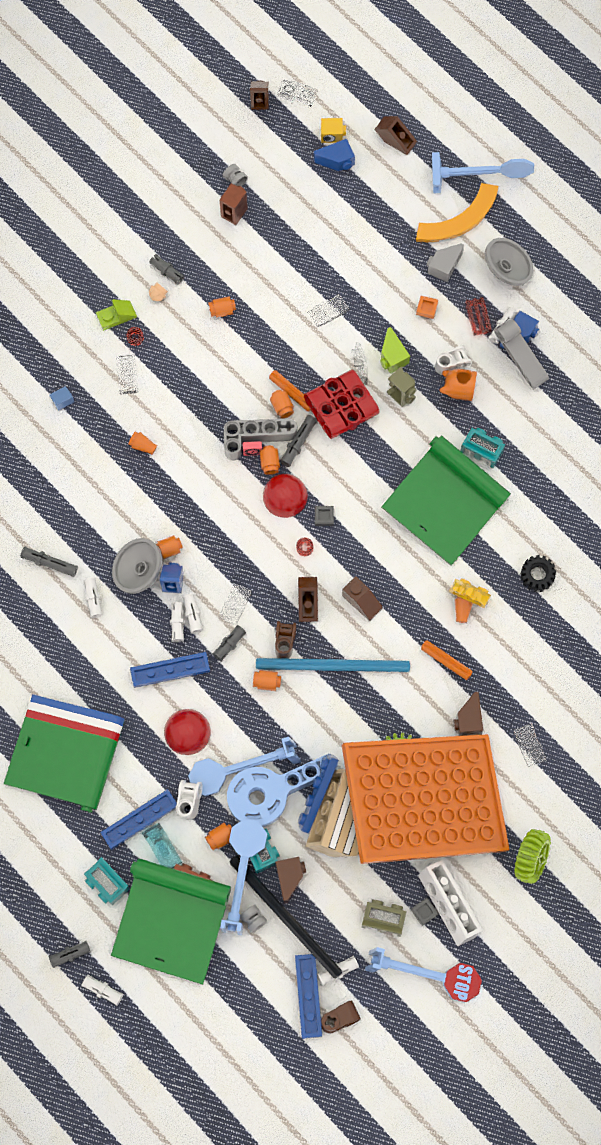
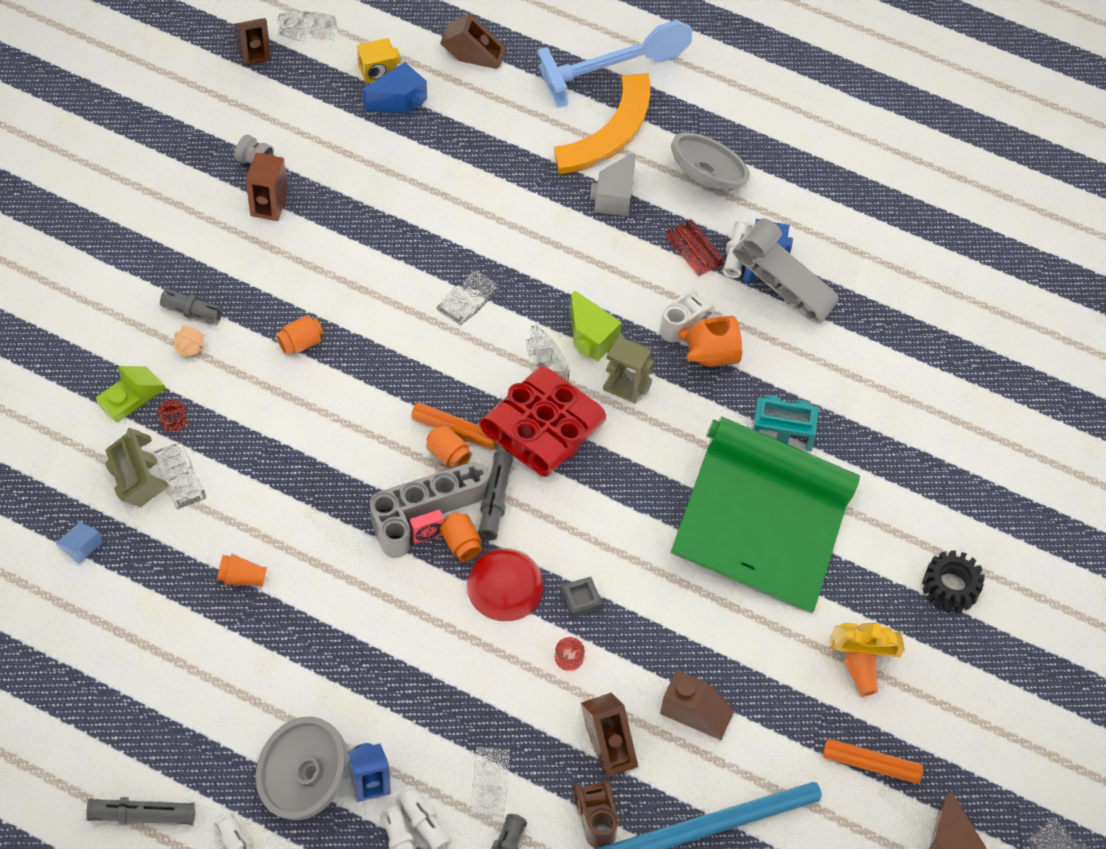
camera: 25 degrees left, 15 degrees down
orange brick [156,535,183,559] -> none
orange plate [416,296,438,319] -> none
none -> olive window [105,427,169,507]

